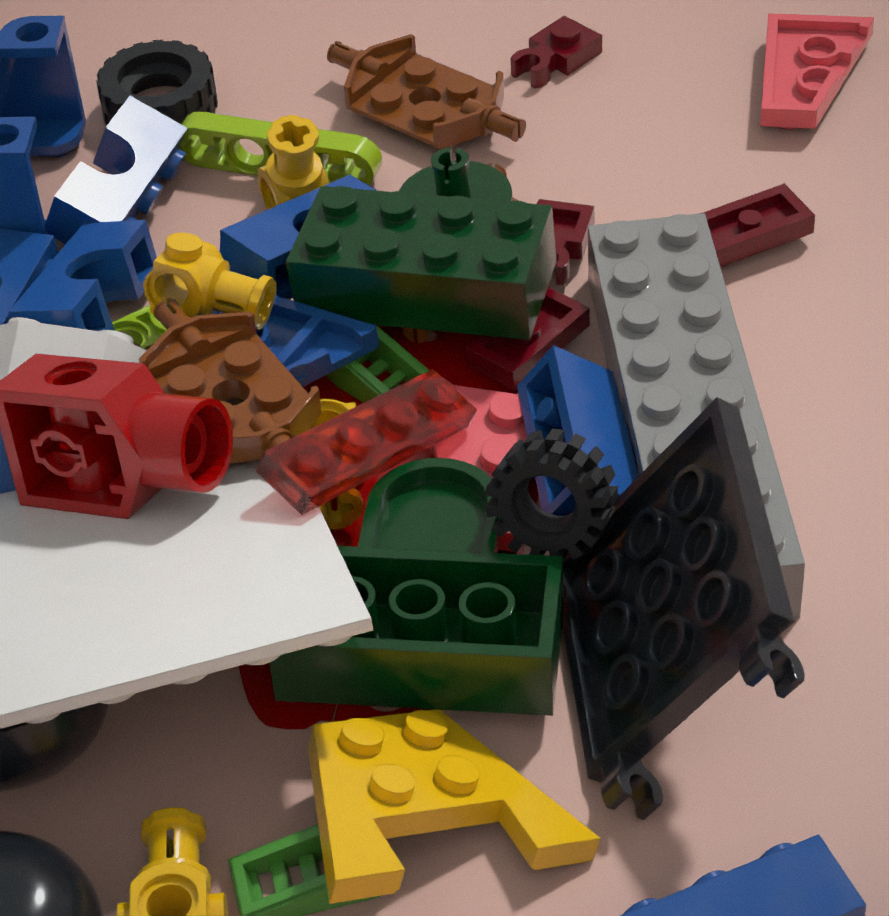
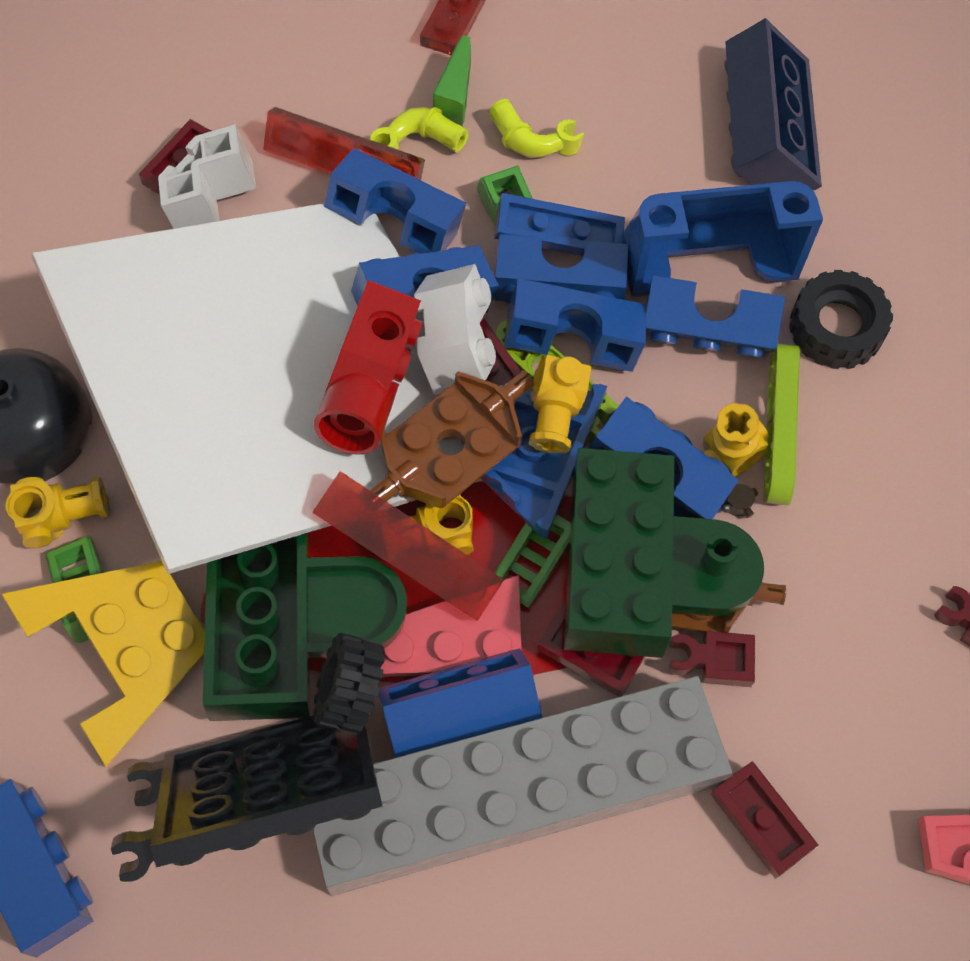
camera: 75 degrees right, 20 degrees up
dark orange plate [327,34,526,149] -> none

